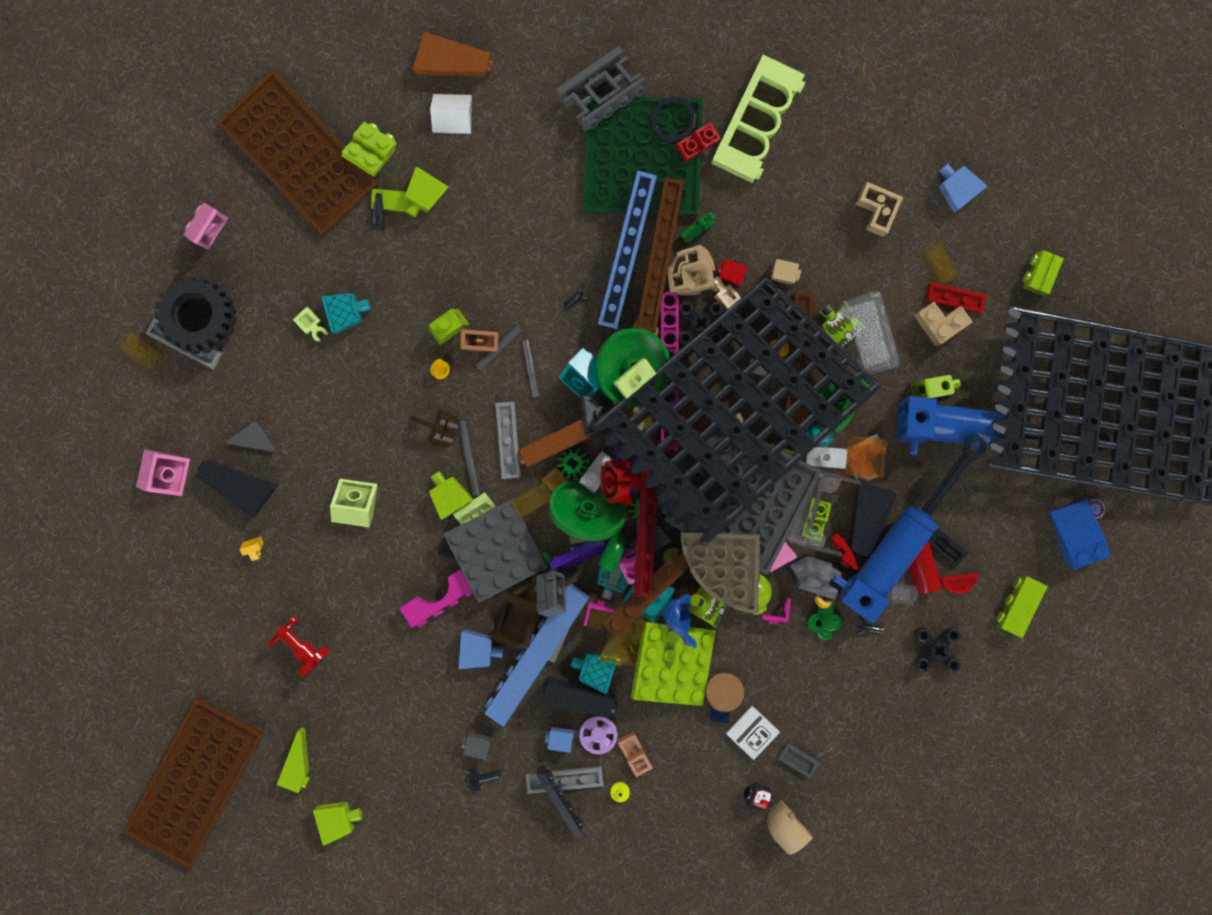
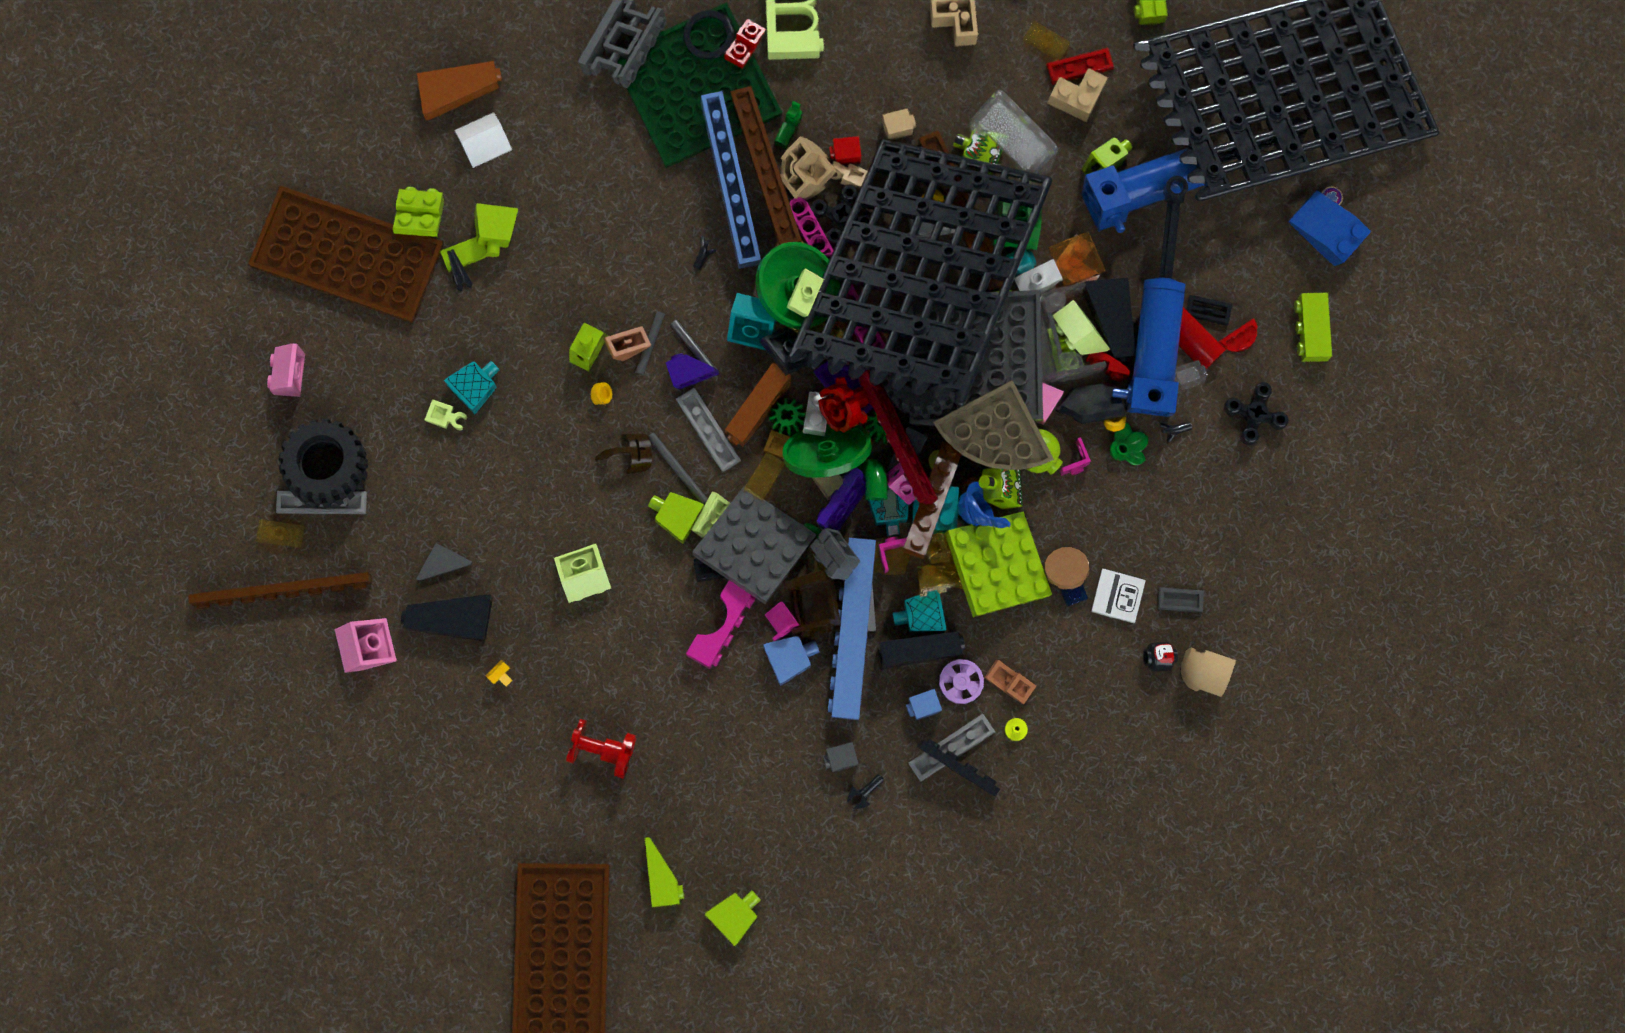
camera: 35 degrees left, 10 degrees down
none -> reddish brown plate [188,572,372,609]
none -> dark purple slope [665,353,719,389]
none -> dark pink bracket [765,602,800,641]
none -> yellowish green slope [1052,300,1110,355]

